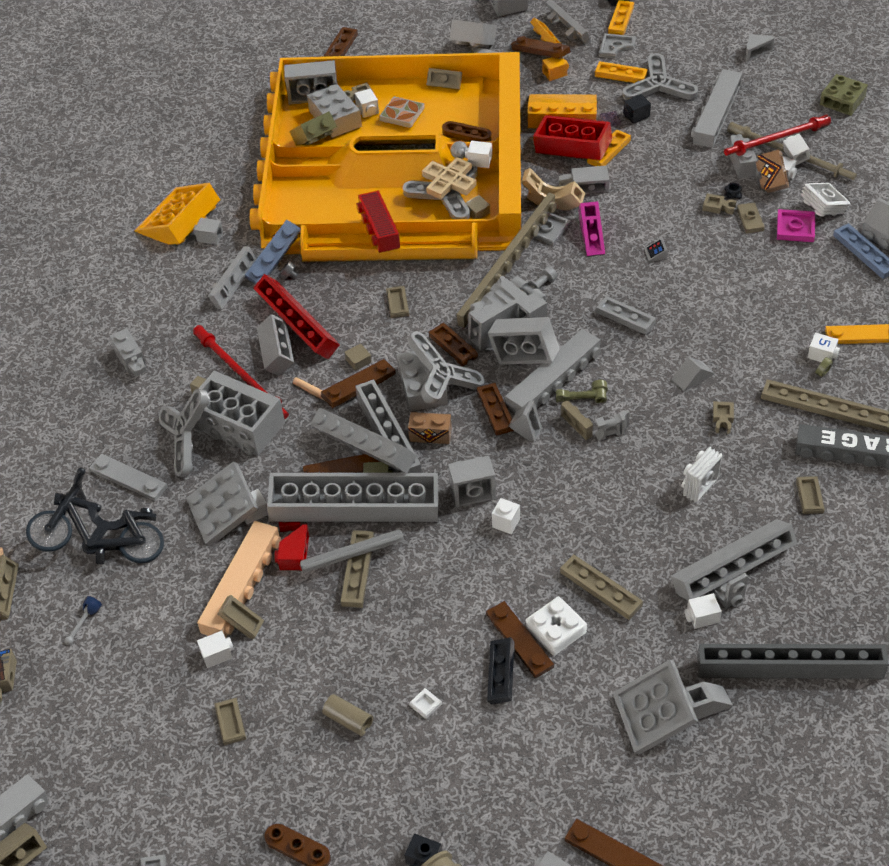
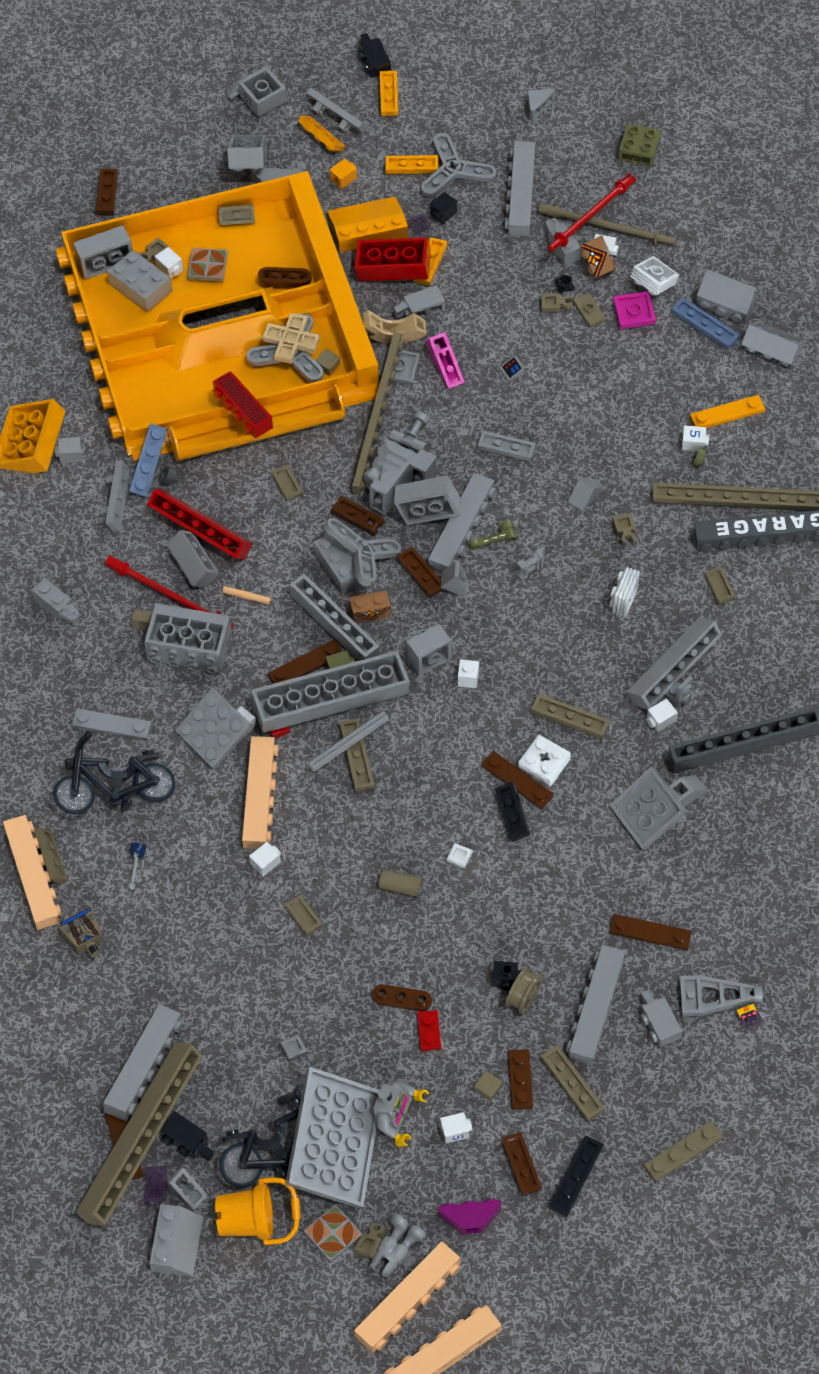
camera: 20 degrees left, 10 degrees up
light grey piece [159,389,210,477] -> none
dark tan tile [218,595,264,639] -> none
red slope [274,524,310,571] -> none
olive brick [289,111,337,145] -> none
light grey brick [310,408,417,474] -> none
reddish brown plate [321,359,396,408] -> none
dark tan piece [345,344,372,371] -> none
light grey plate [450,141,468,159] -> none
white brick [465,141,492,168] -> none
reddish brown plate [511,36,571,59] -> none
dark tan plate [561,400,593,440] -> none
light grey tile [599,33,636,58] -> none
white brick [783,134,810,165] -> none

